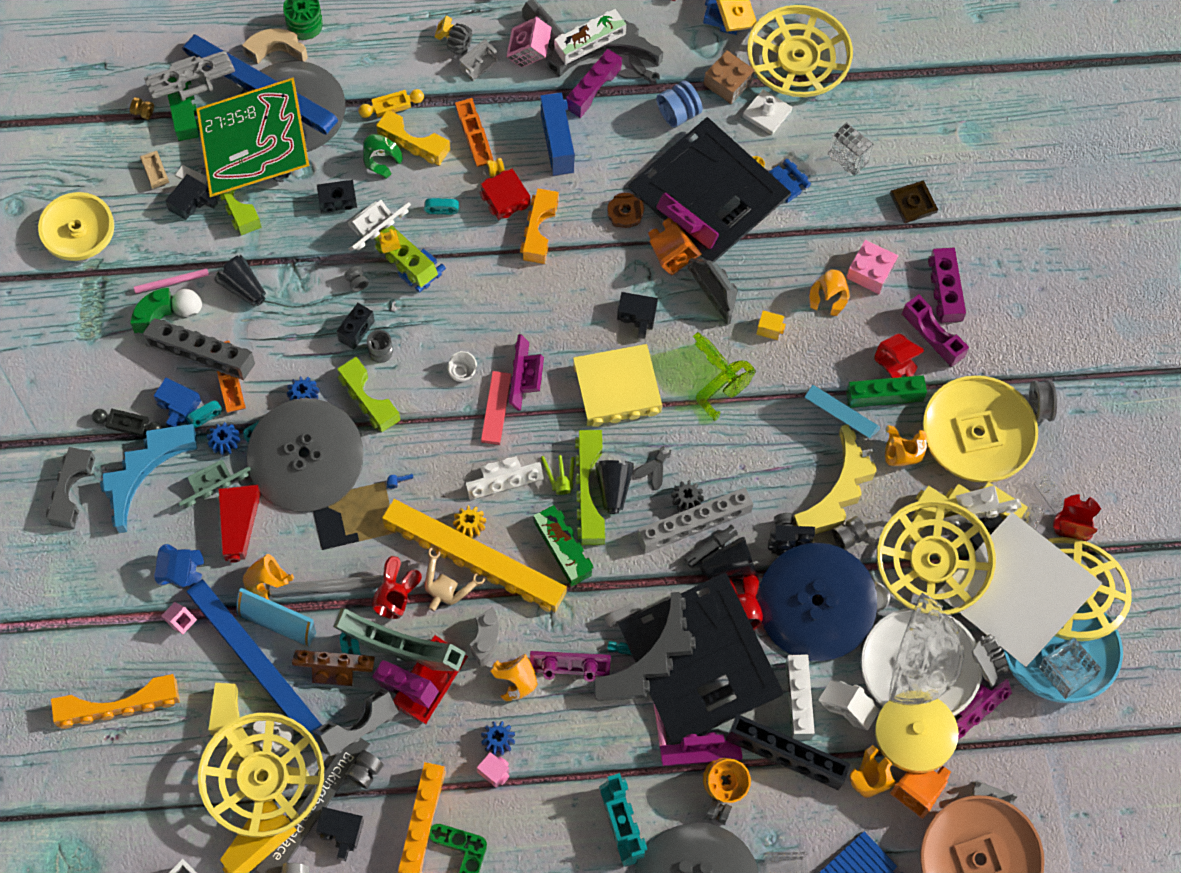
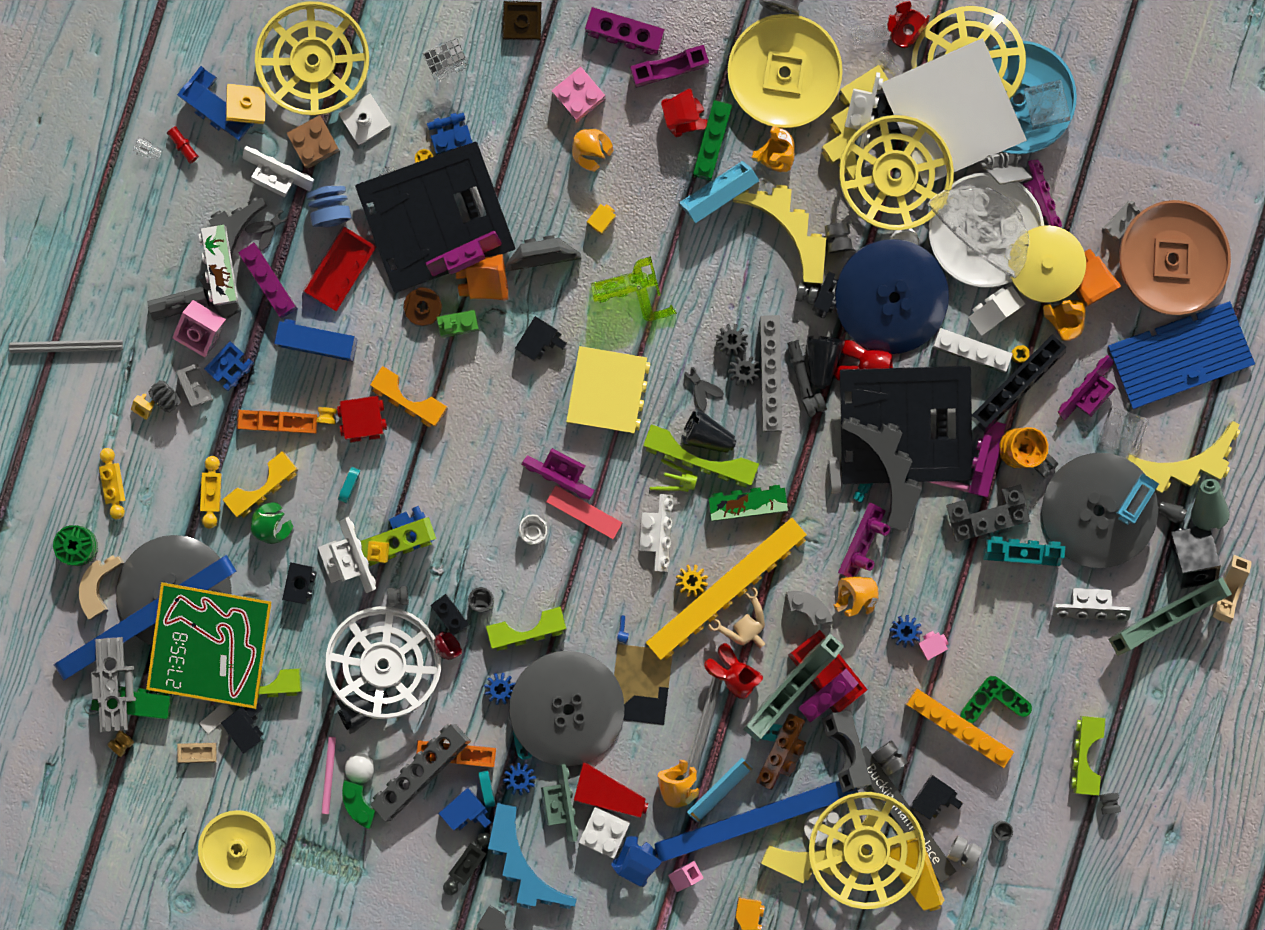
camera: 60 degrees left, 20 degrees up
none -> yellow plate [99,448,125,520]
none -> blue plate [204,341,254,391]
none -> white bracket [242,146,314,197]
none -> red slope [303,226,376,312]
none -> white dish [325,606,441,719]
none -> dark red hair [434,631,462,660]
none -> bright green hinge [437,310,480,338]
none -> white brick [579,806,630,858]
none -> dark grey gear [716,324,748,356]
none -> dark grey wheel [802,393,827,417]
none -> dark grey bracket [946,484,1031,542]
none -> yellow bush [1011,345,1030,364]
none -> magenta bracket [1058,355,1116,421]

